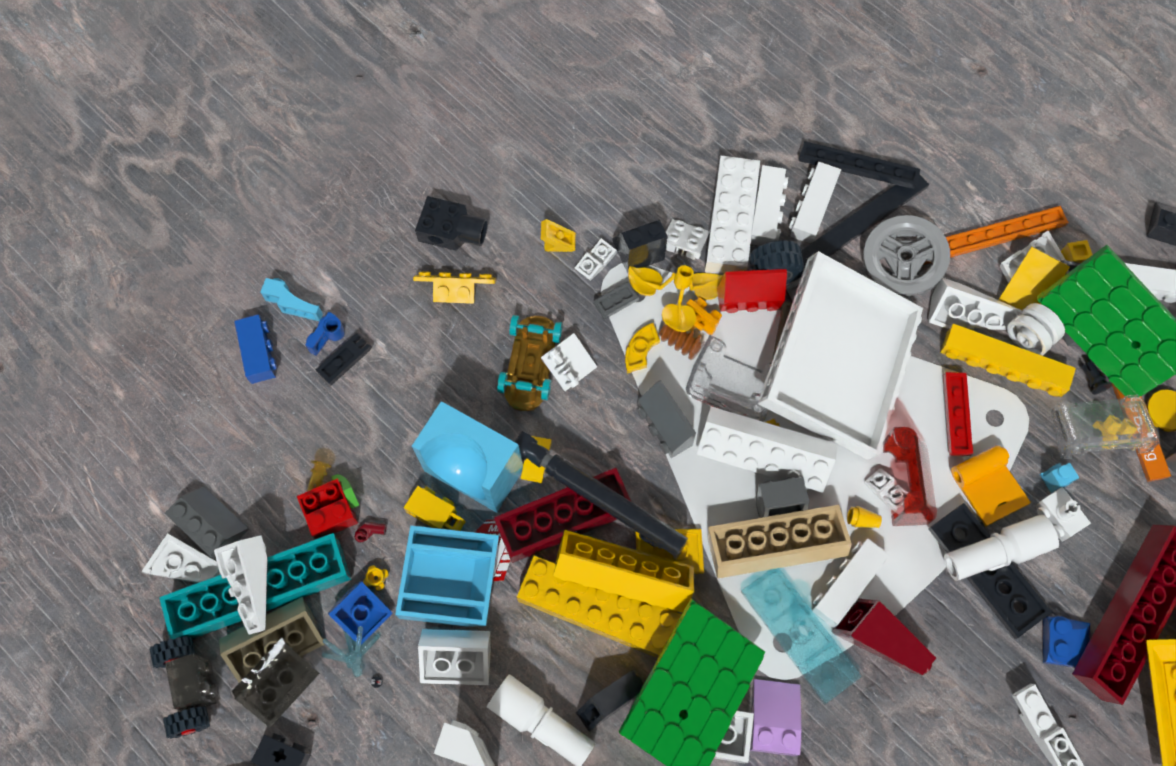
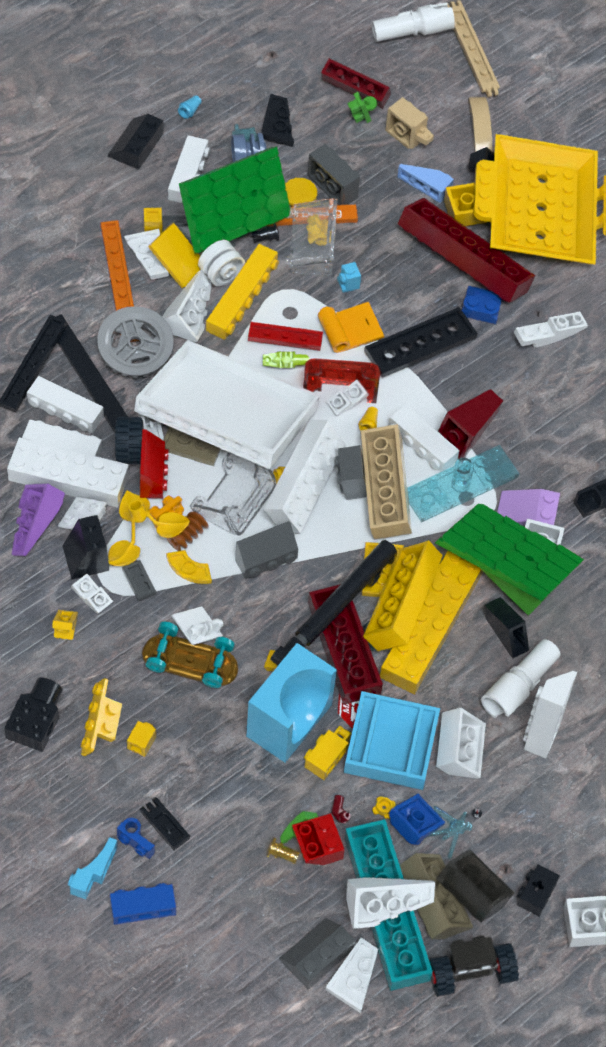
camera: 90 degrees left, 10 degrees down
white piece [944,515,1059,581] -> none
white brick [1034,487,1091,542] -> none
none -> medium lavender wedge [12,484,65,556]
none -> yellow brick [127,721,156,757]
none -> lime hinge [262,351,310,368]

